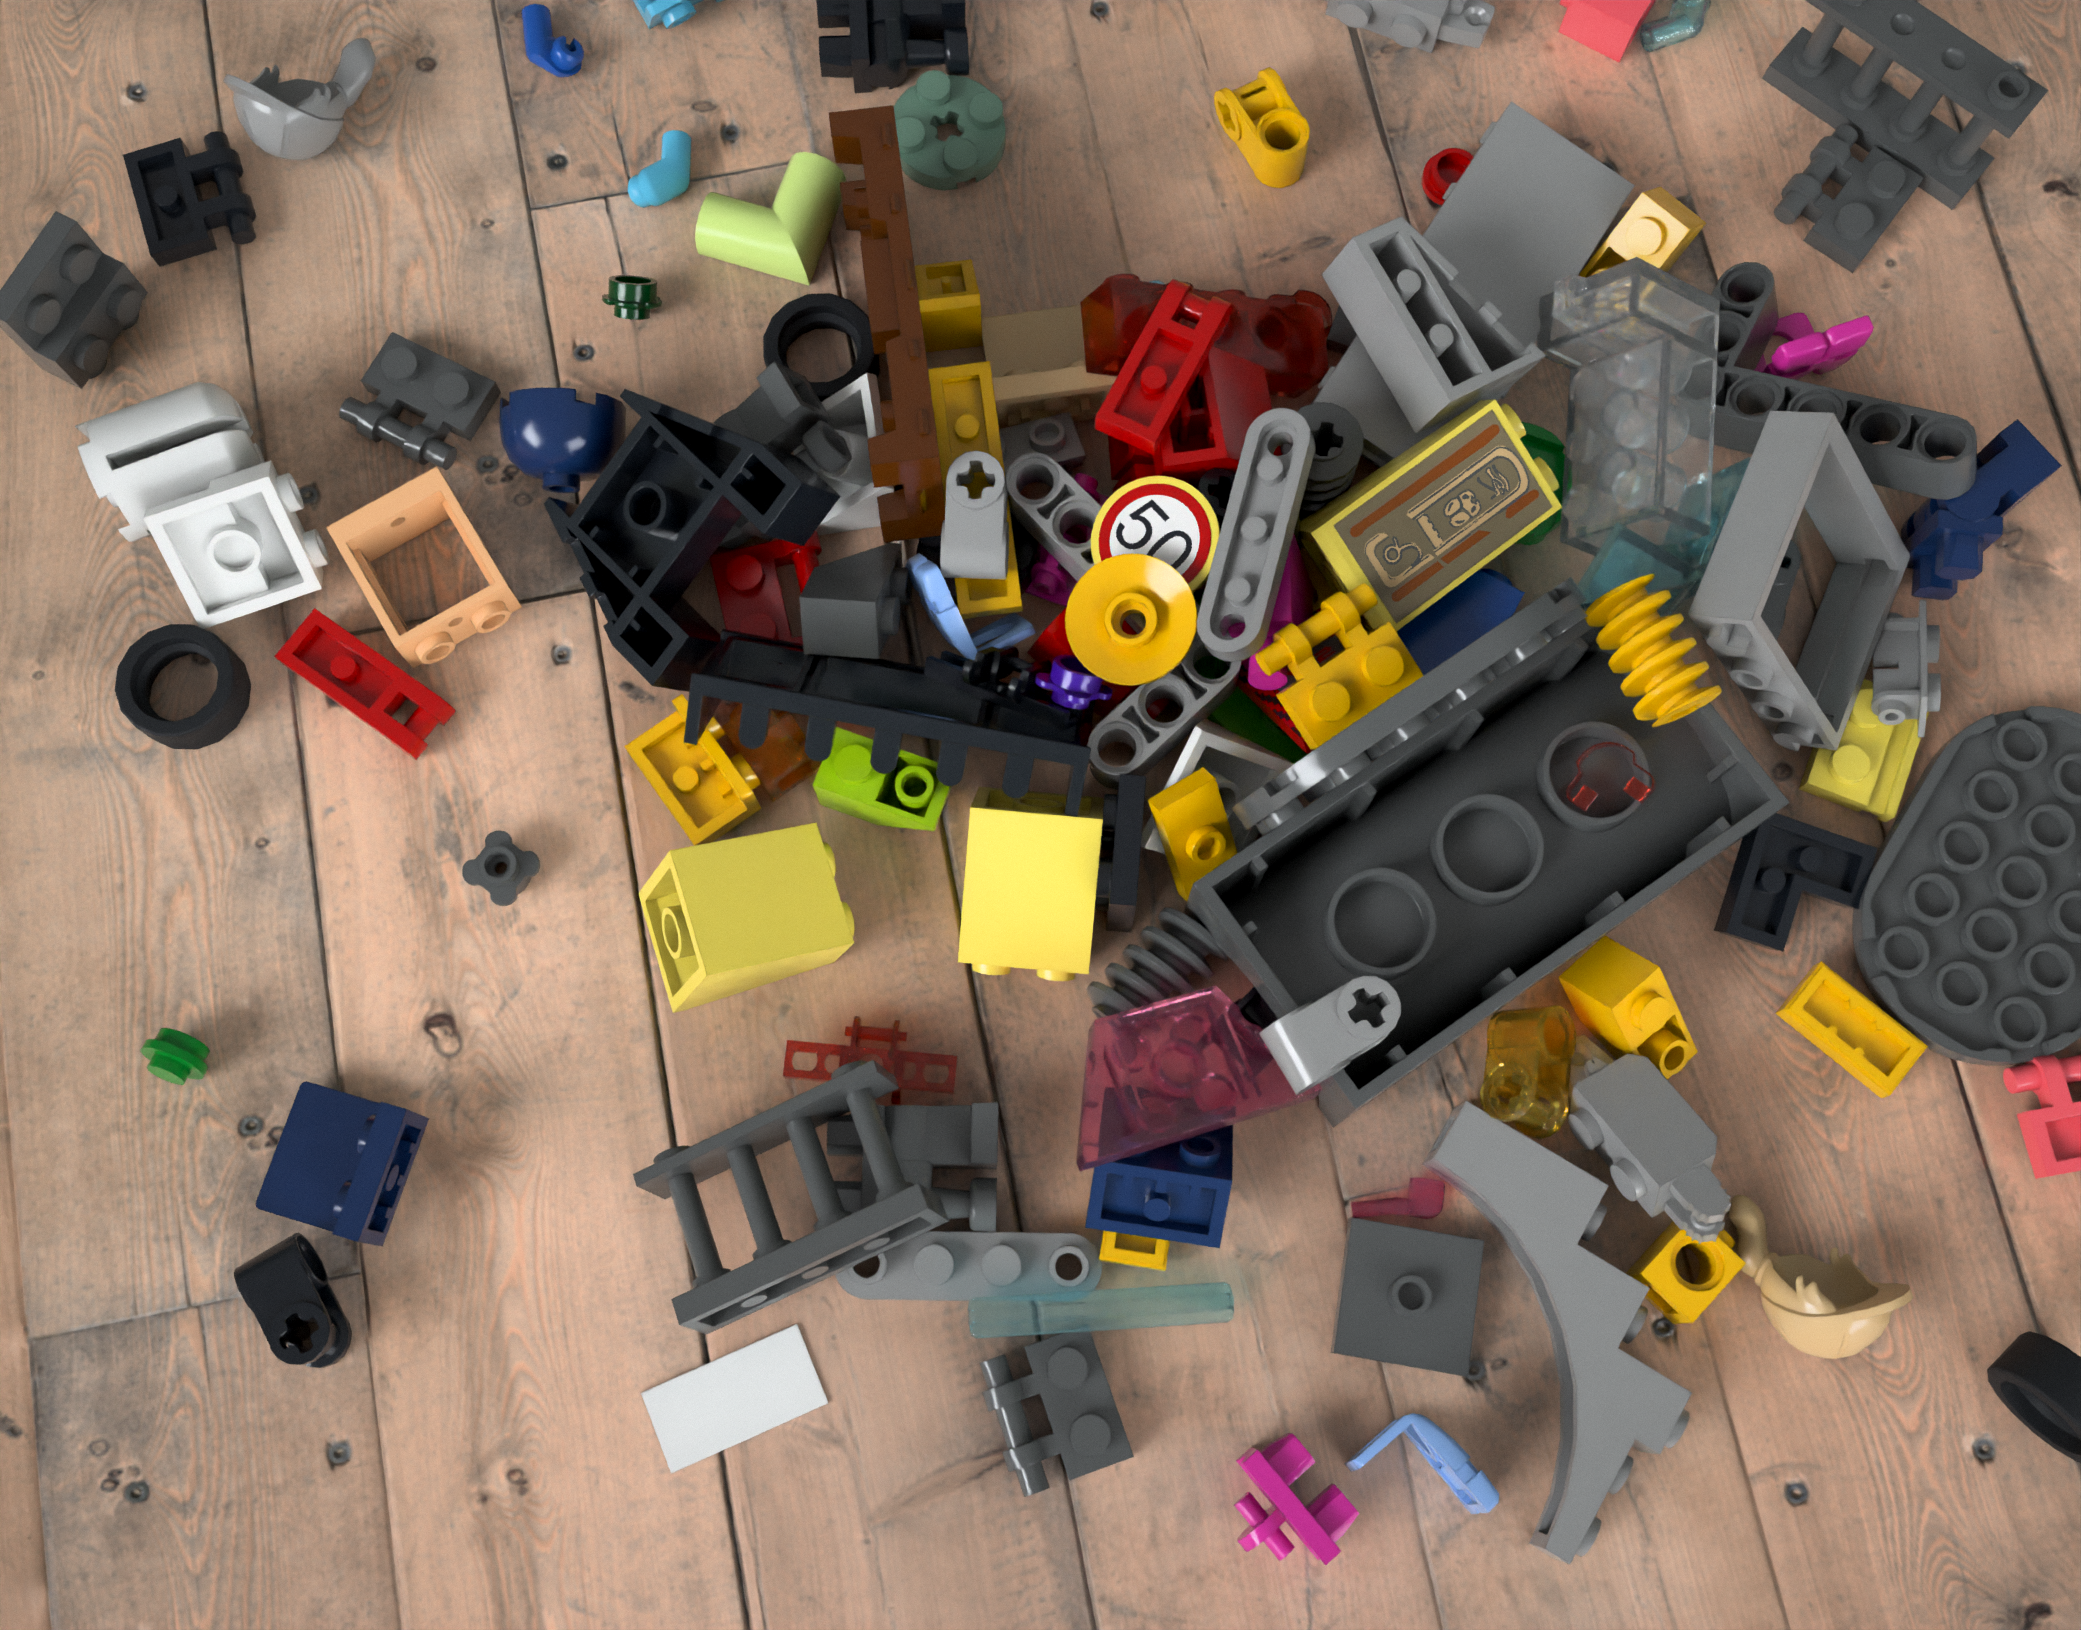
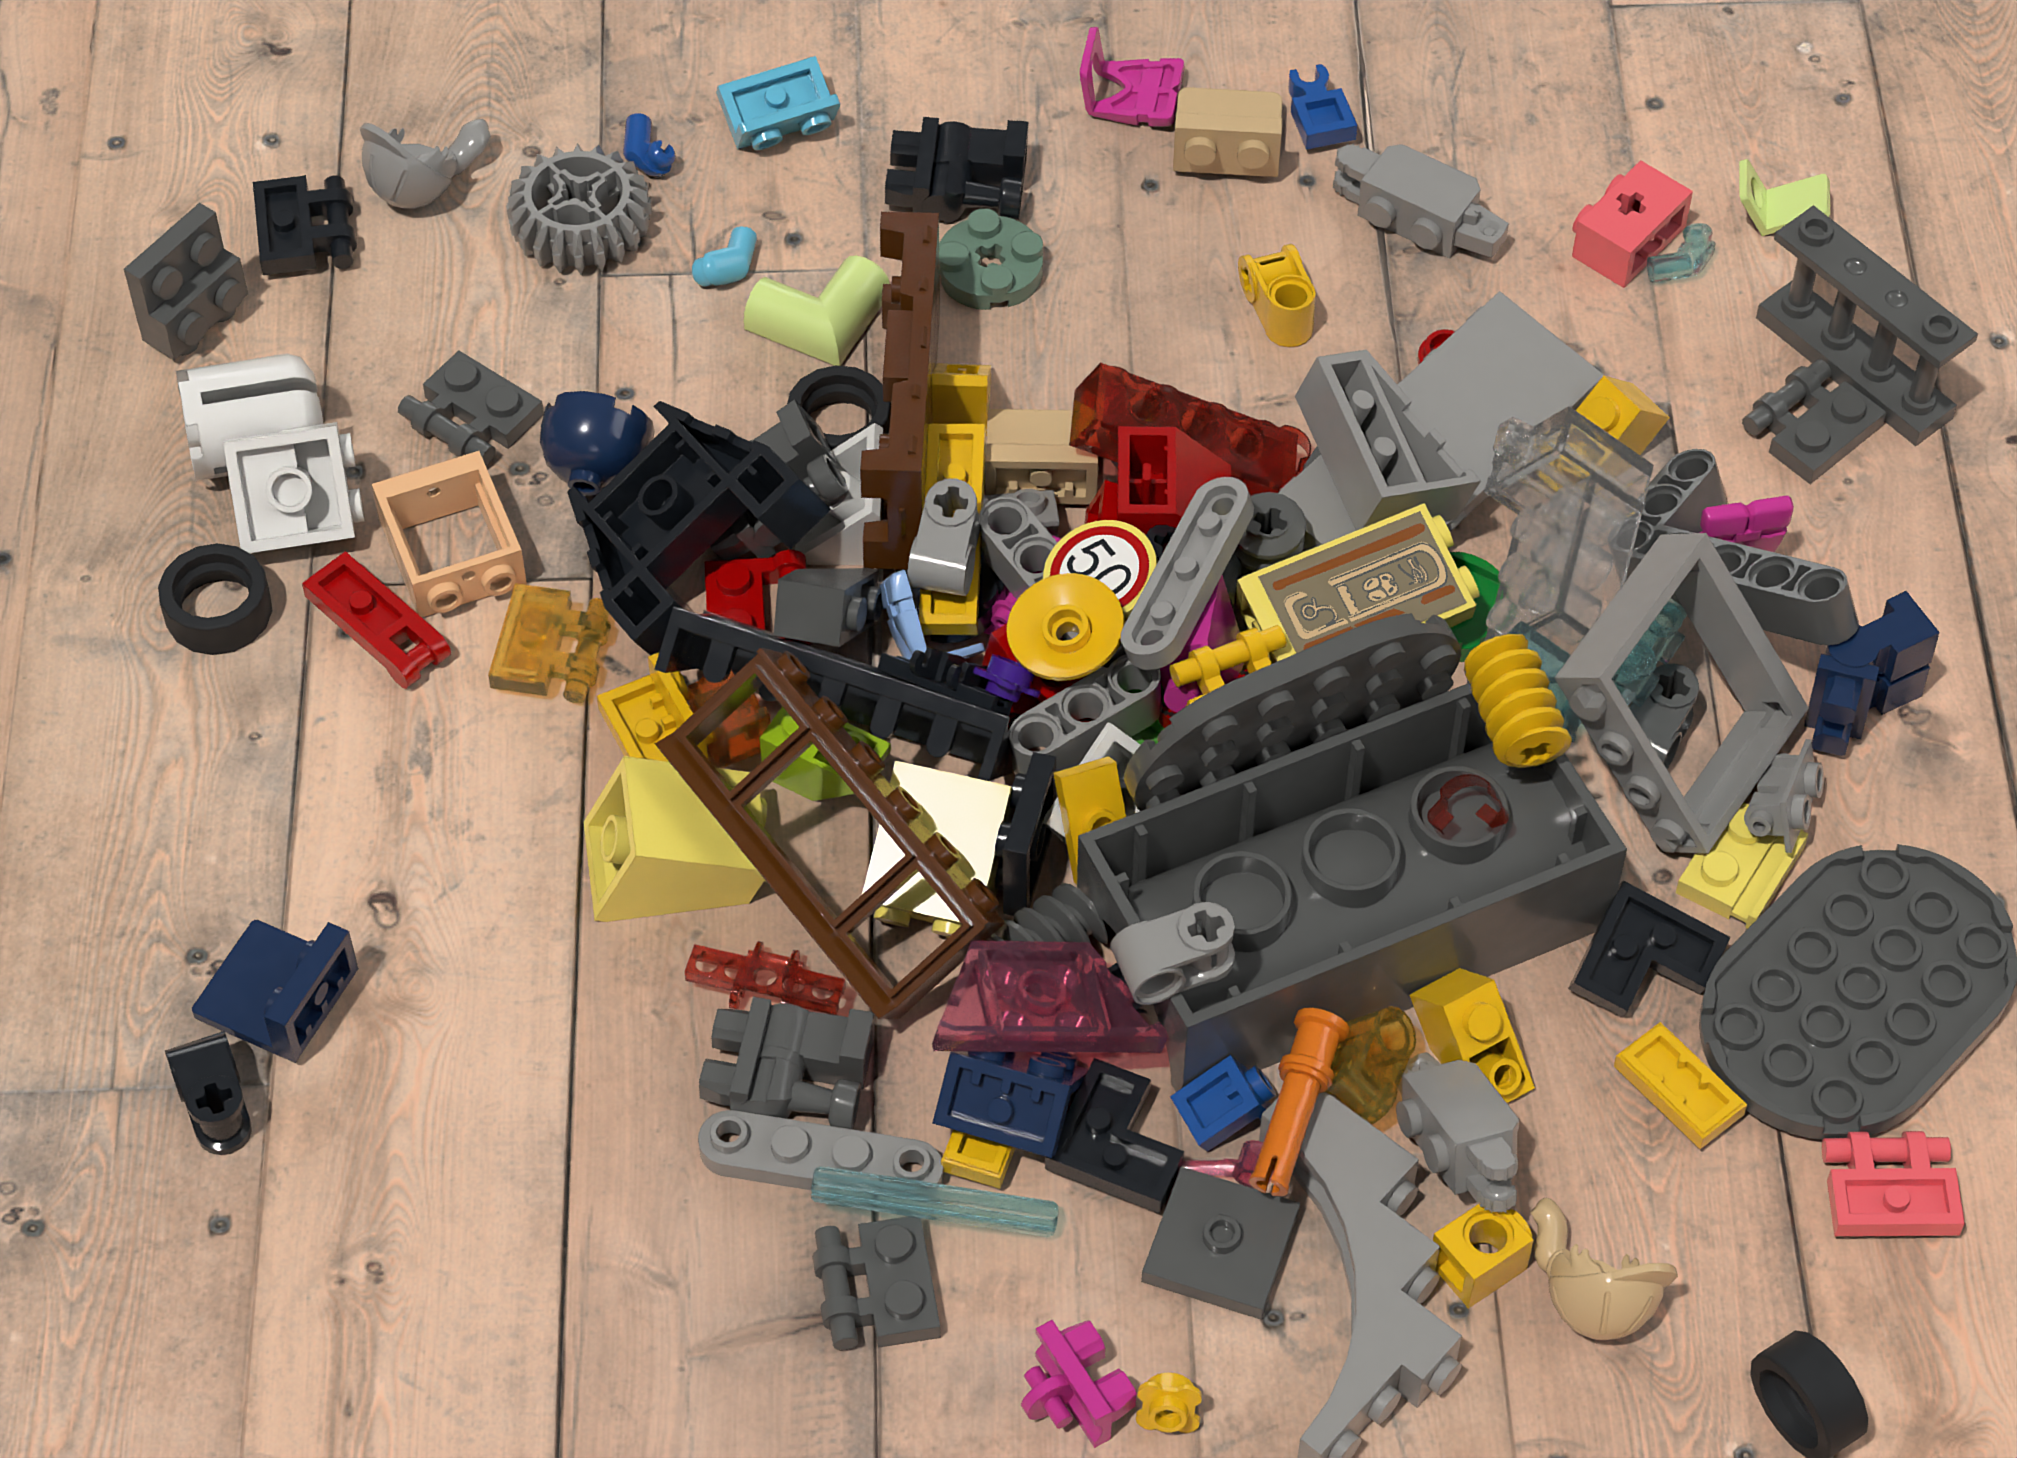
camera: 10 degrees right, 20 degrees down
green plate [140,1028,210,1085] -> none
dark grey plate [462,831,540,906] -> none
dark green plate [602,275,662,320] -> none
dark grey fence [633,1060,949,1334] -> none
white sticker [641,1324,828,1473] -> none
red plate [1095,279,1233,455] -> none
light blue piece [1344,1413,1499,1514] -> none
none -> clear yellow plate [488,583,611,703]
none -> light grey gear [506,143,652,275]
none -> reddish brown window [654,648,1005,1019]
none -> black plate [1045,1058,1184,1214]
none -> yellow plate [1136,1372,1202,1433]
none -> blue bracket [1170,1055,1276,1152]
none -> orange pin [1249,1008,1350,1196]

